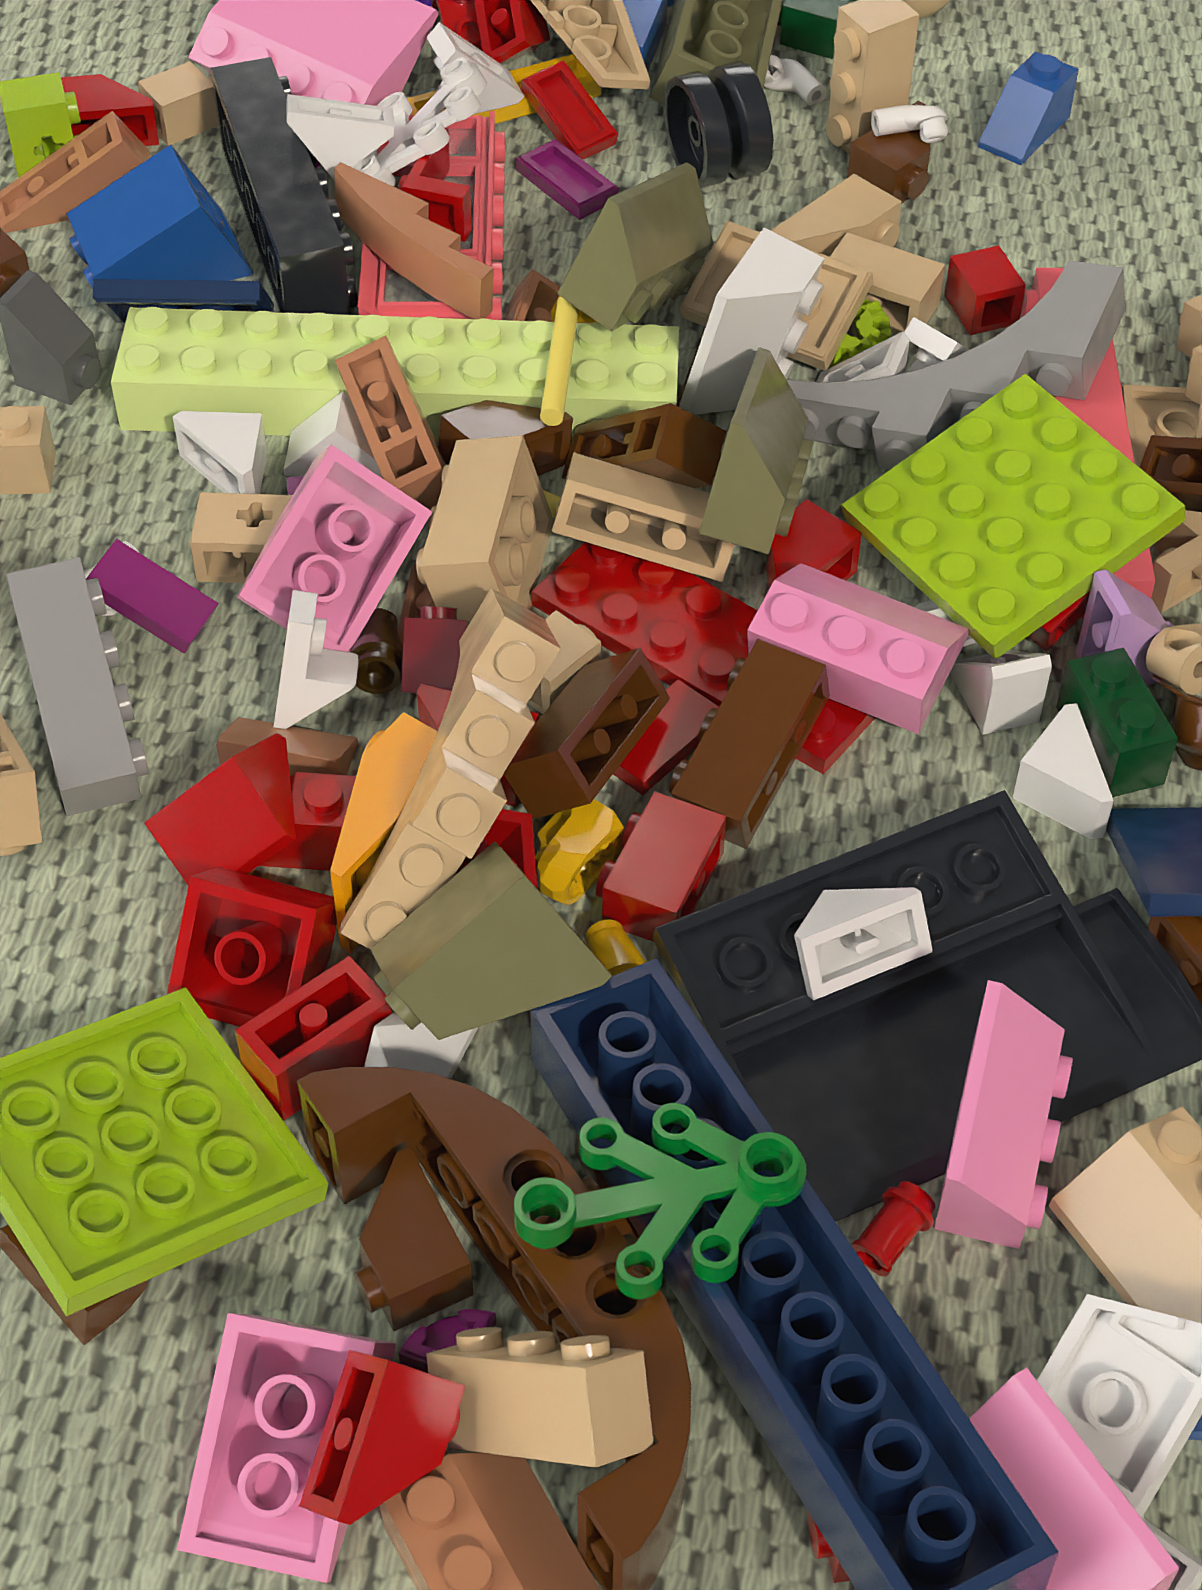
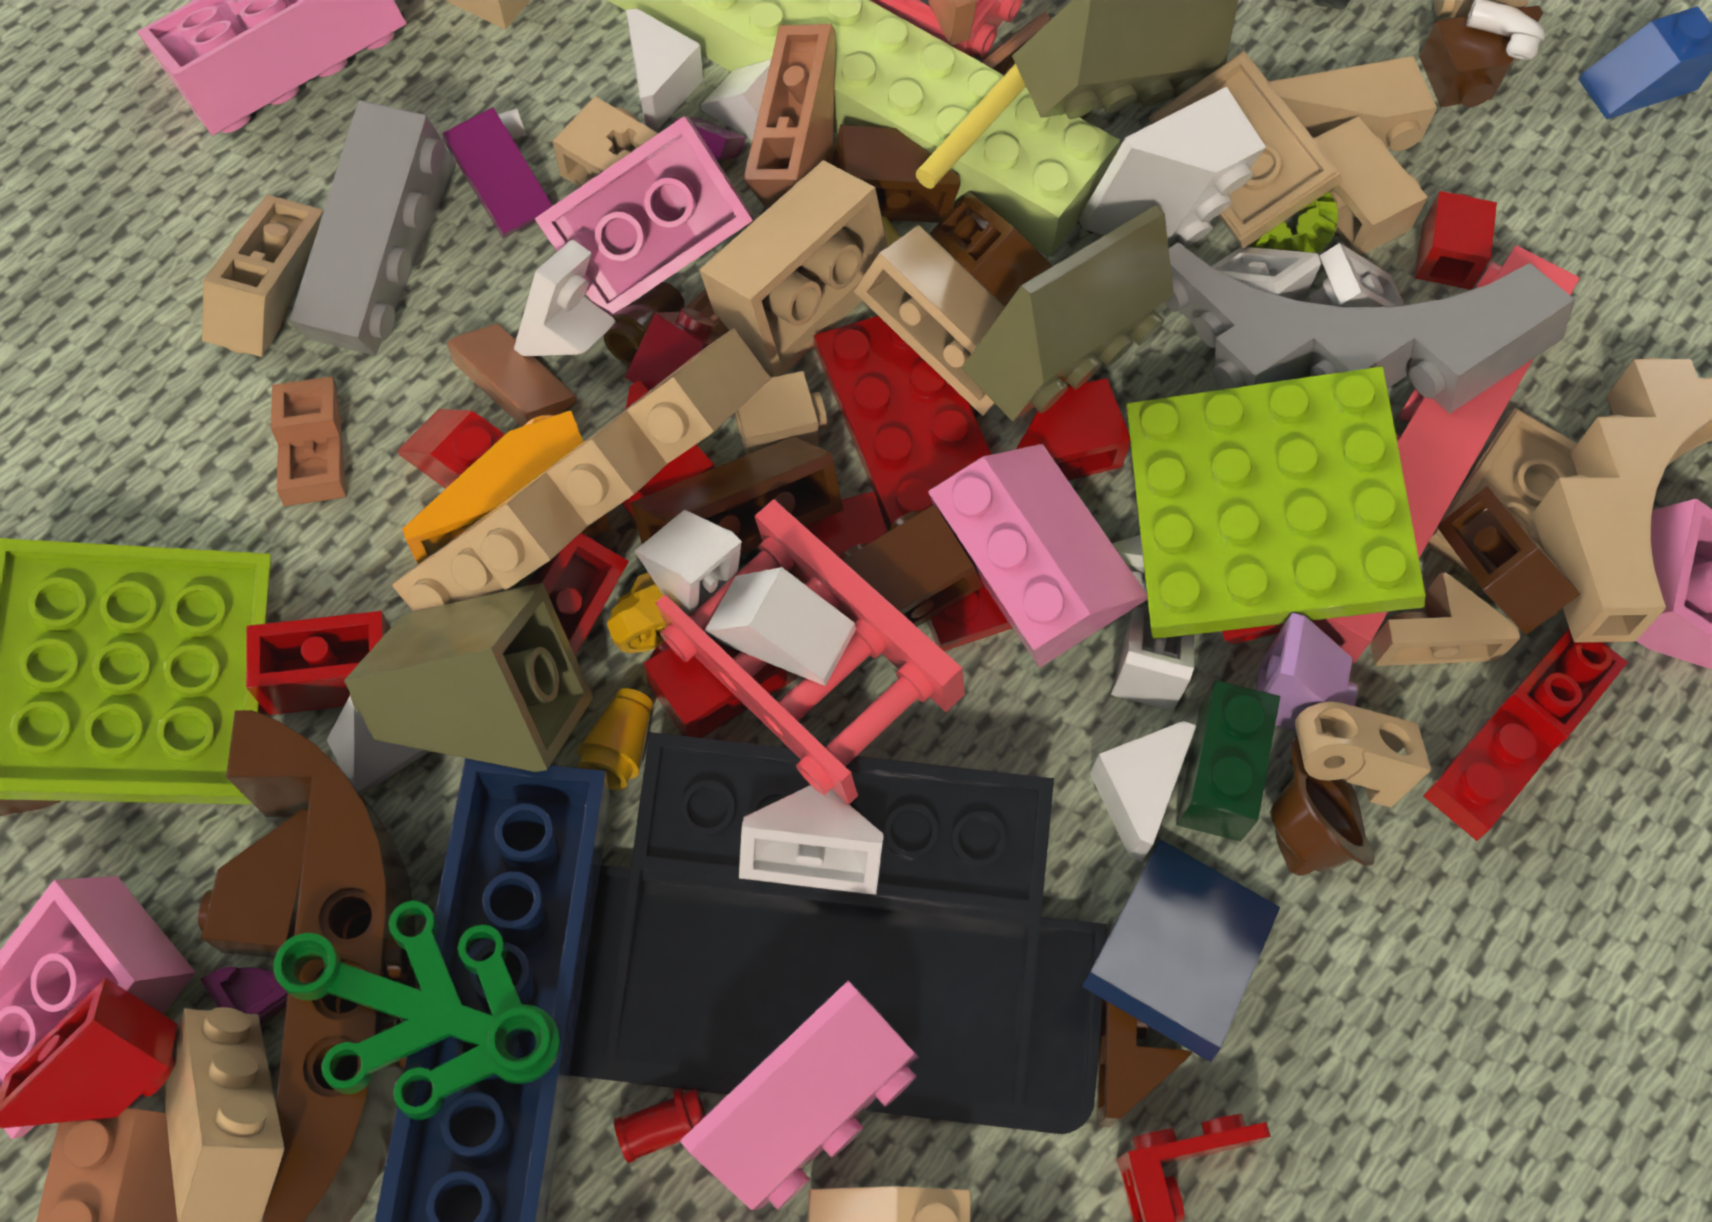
camera: 30 degrees right, 15 degrees up
red slope [144,733,296,885] -> none
red slope [167,867,337,1027] -> none
none -> nougat slope [271,376,346,506]
none -> white slope [635,510,742,616]
none -> coral fence [655,499,965,805]
none -> white slope [704,567,856,686]

